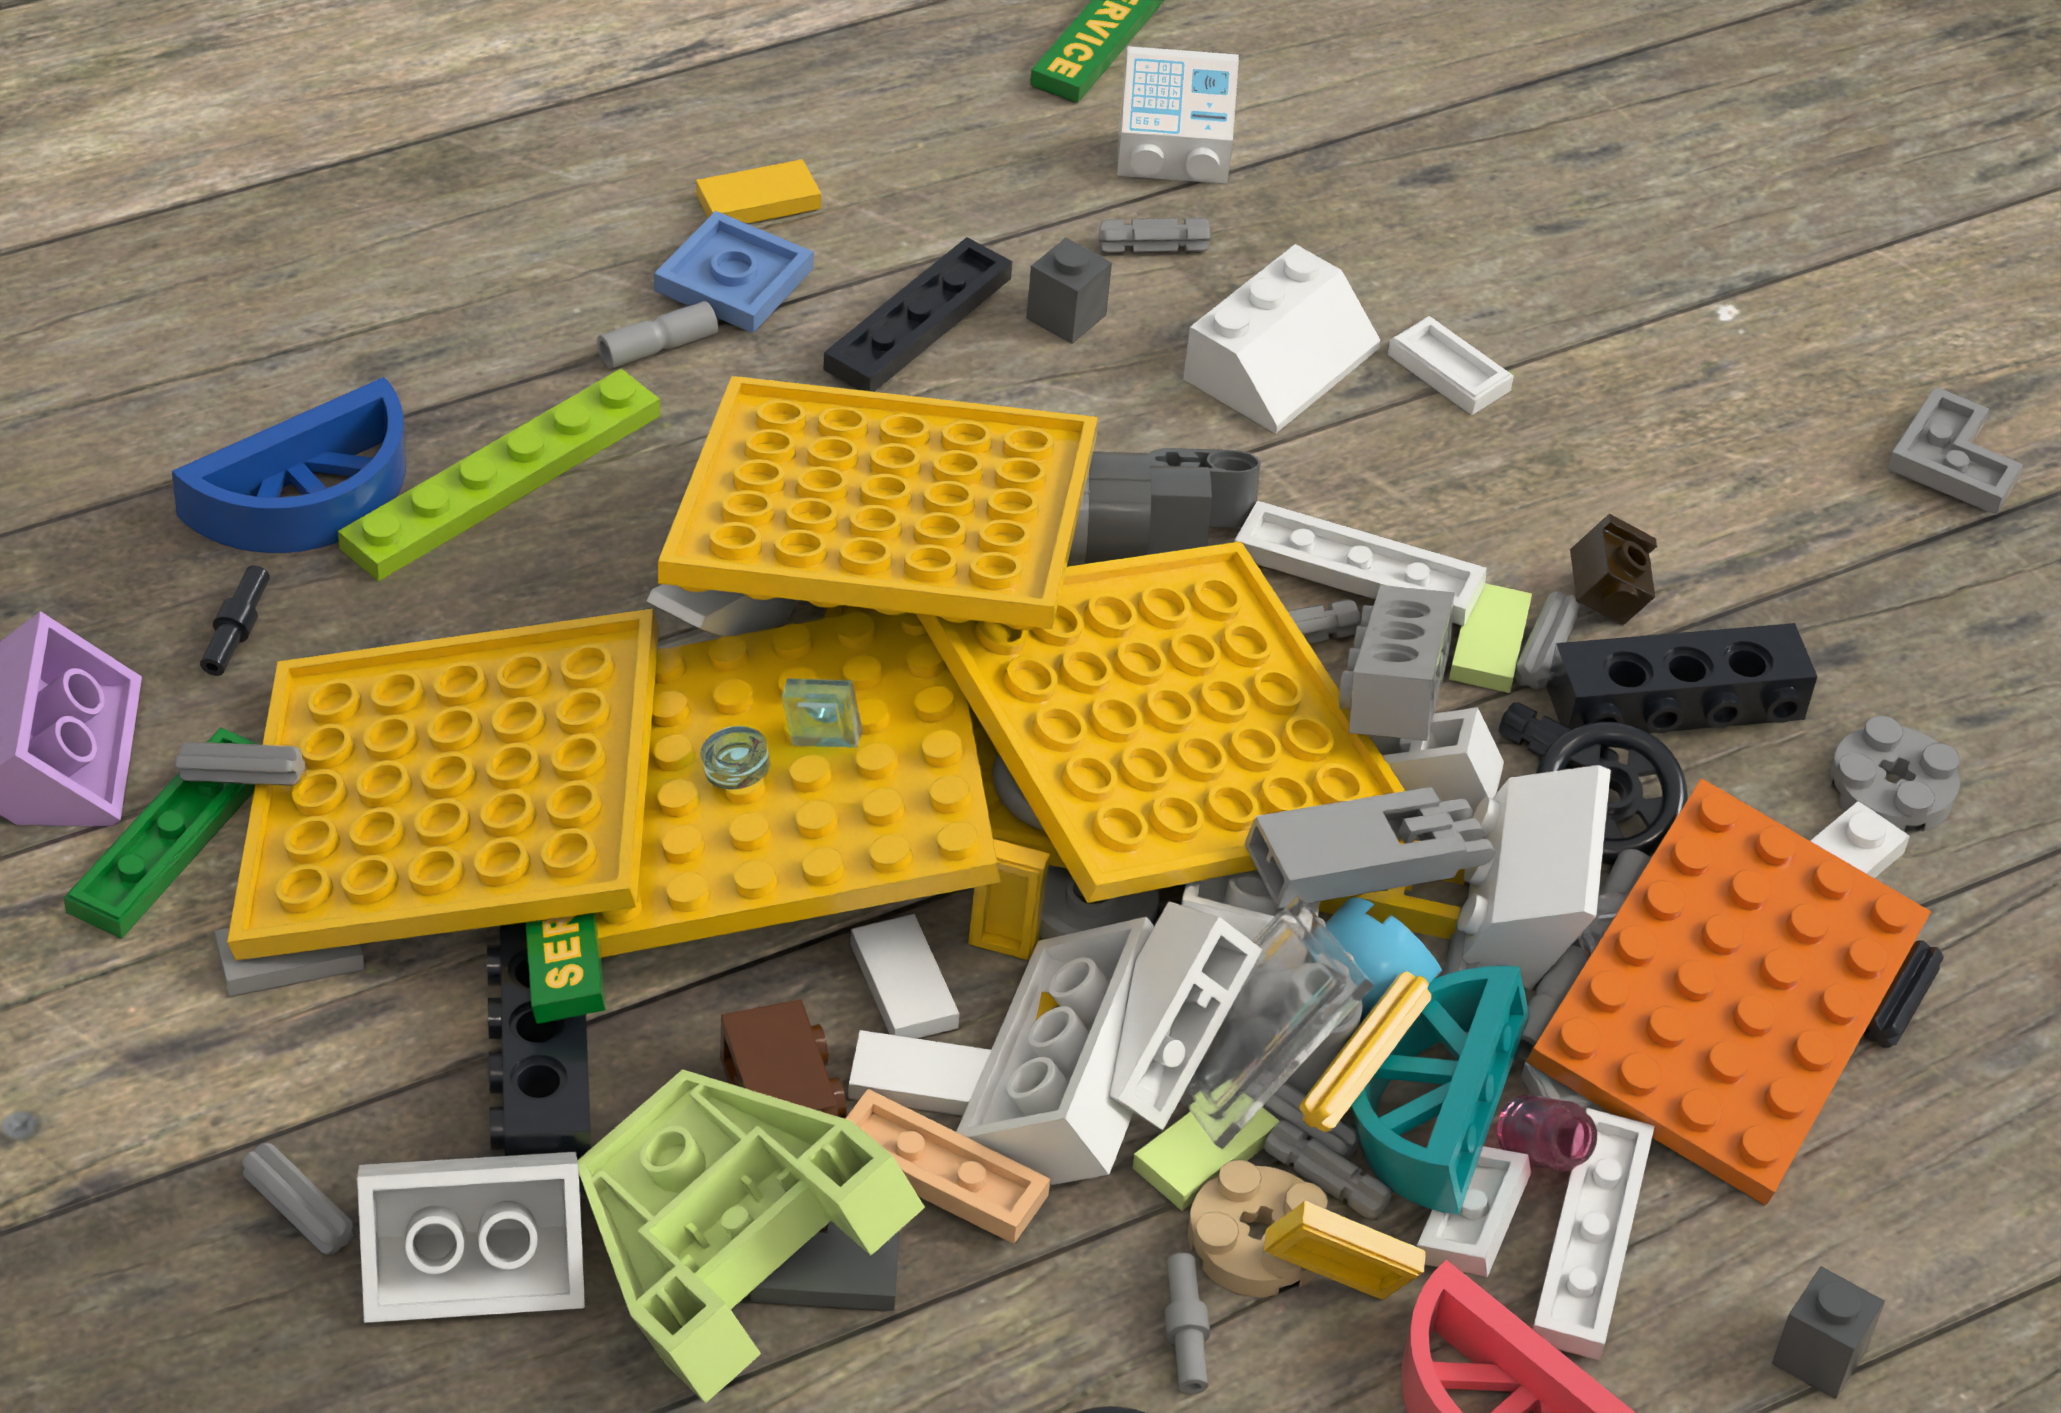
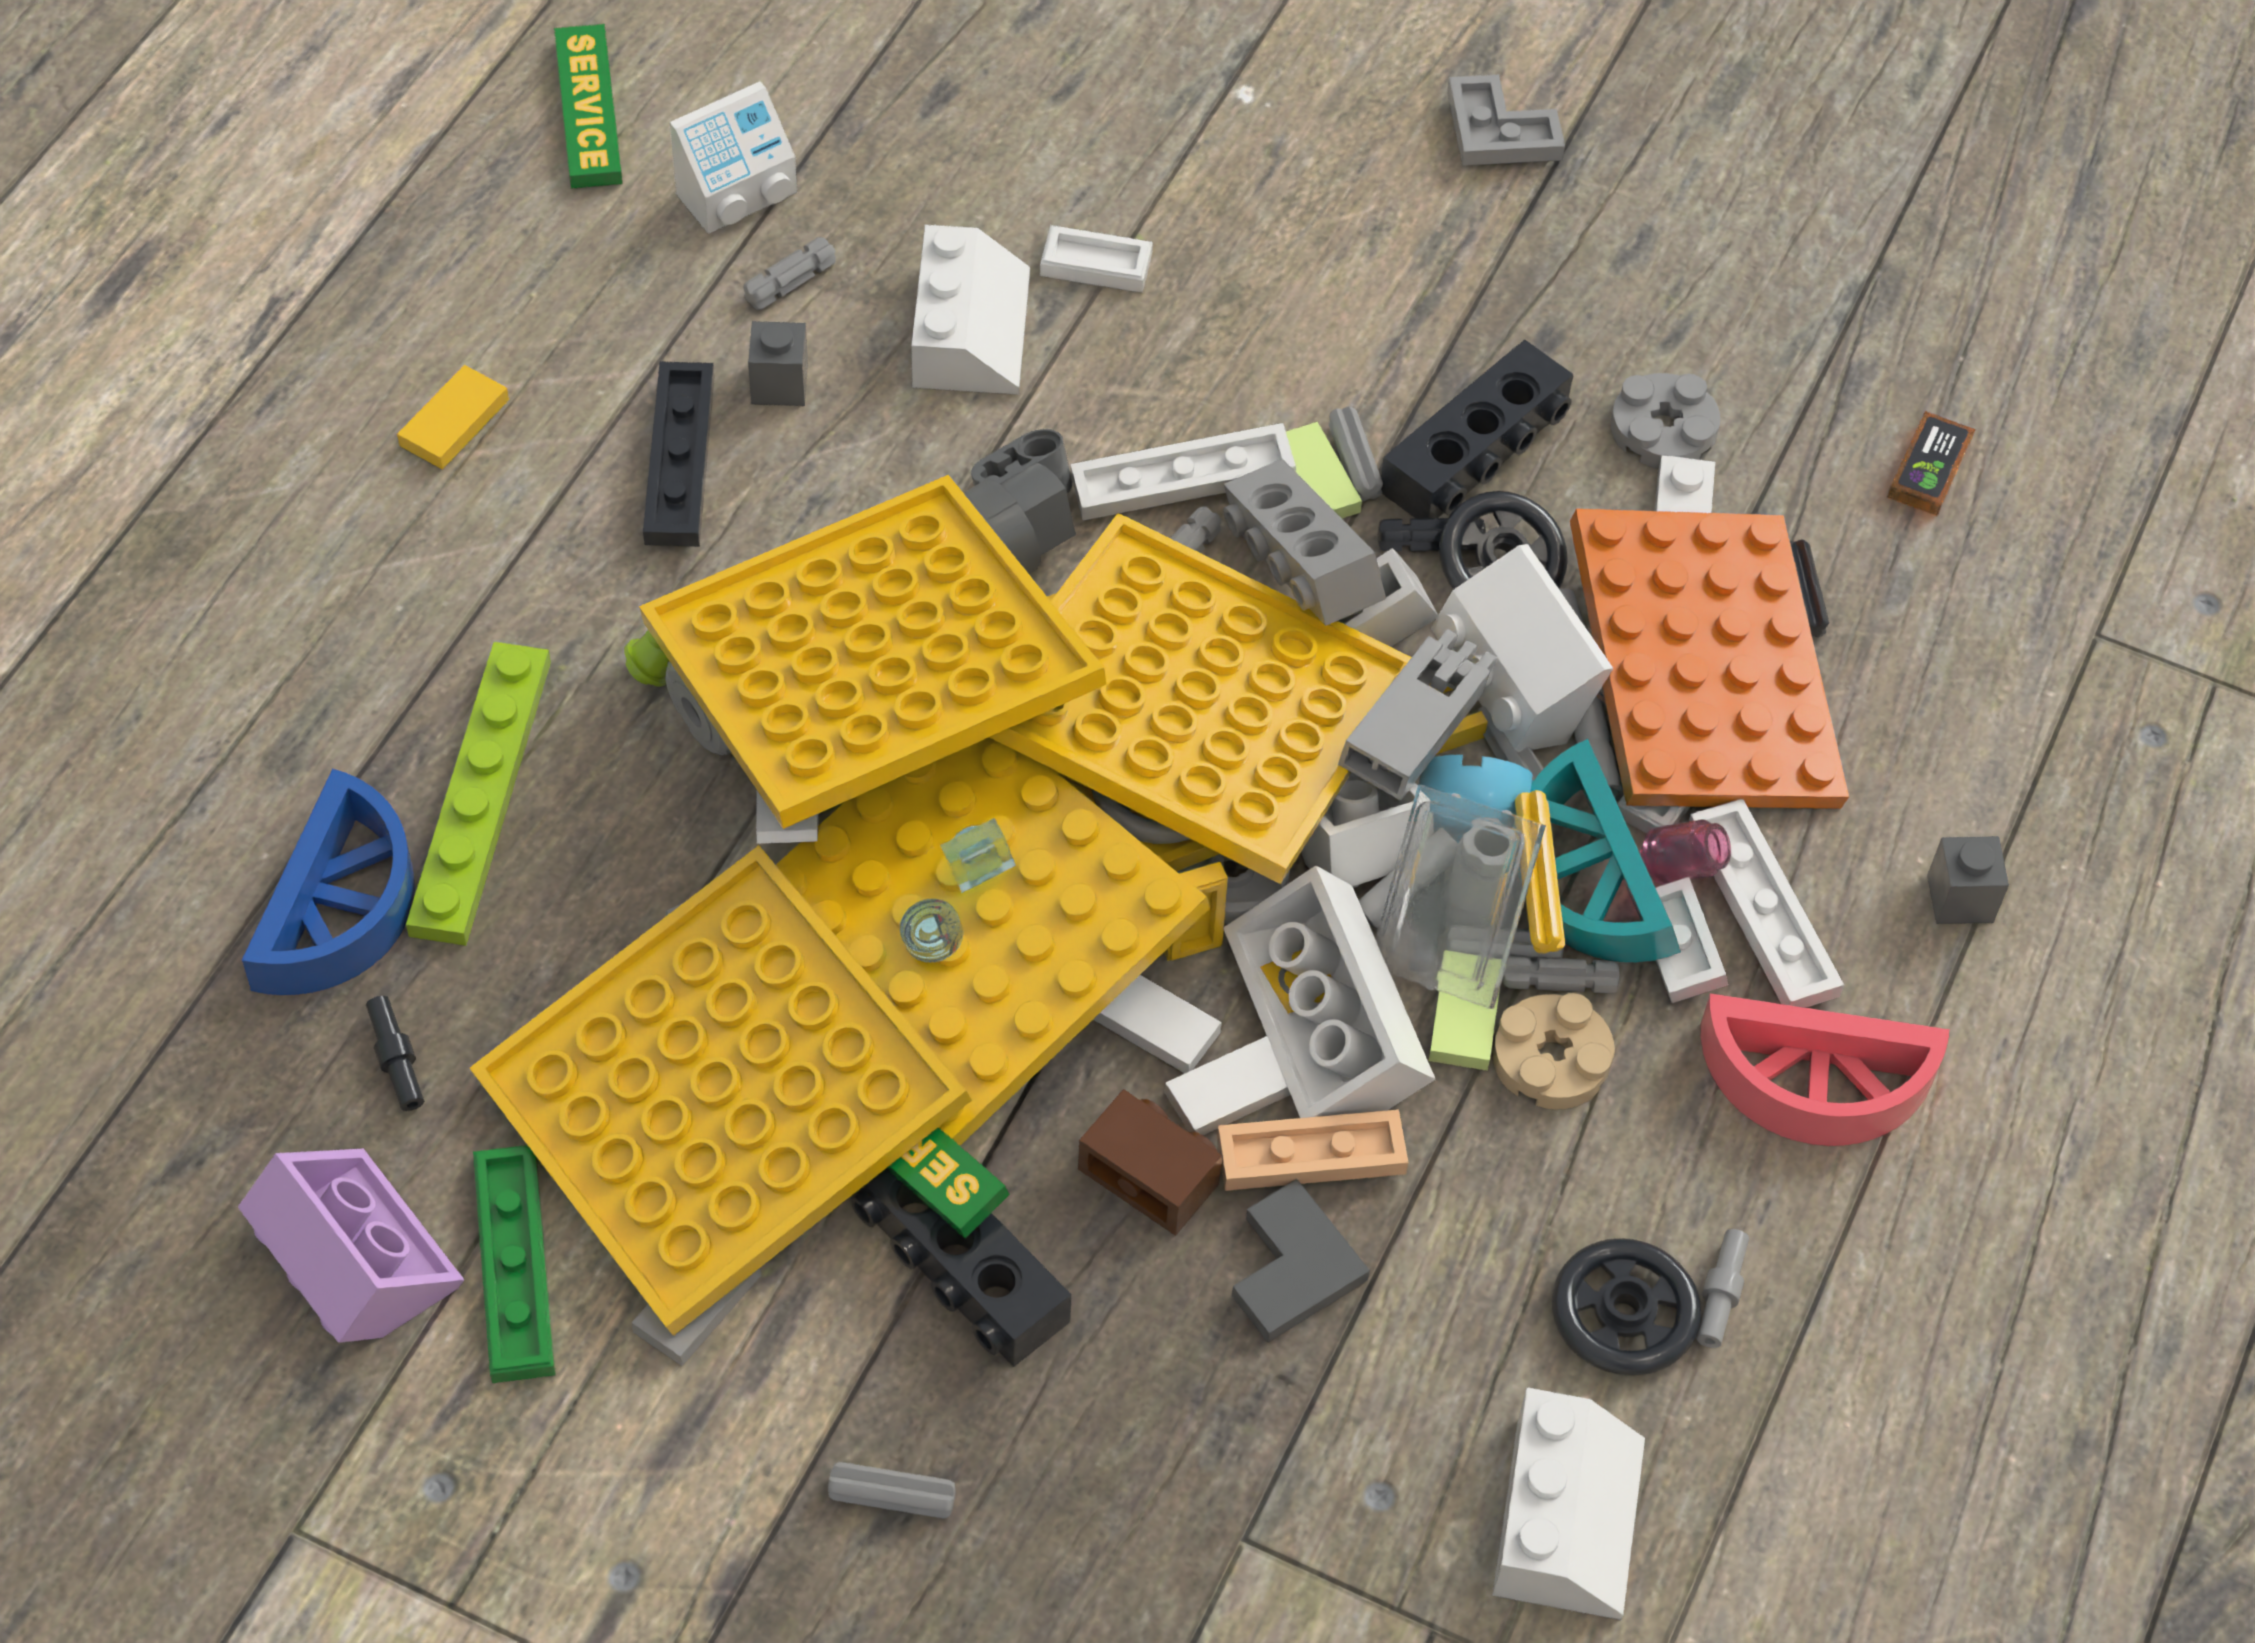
camera: 35 degrees left, 10 degrees up
light grey axle [175,742,305,786] -> none
white slope [357,1152,585,1323] -> none
yellowish green wedge [578,1069,925,1404] -> none
light grey piece [597,301,718,369] -> none
medium blue plate [654,211,814,333] -> none
white slope [1109,902,1263,1130] -> none
light grey bar [1164,1253,1210,1394] -> none
yellow tile [1264,1201,1425,1300] -> none
dark brown brick [1570,513,1657,626] -> none

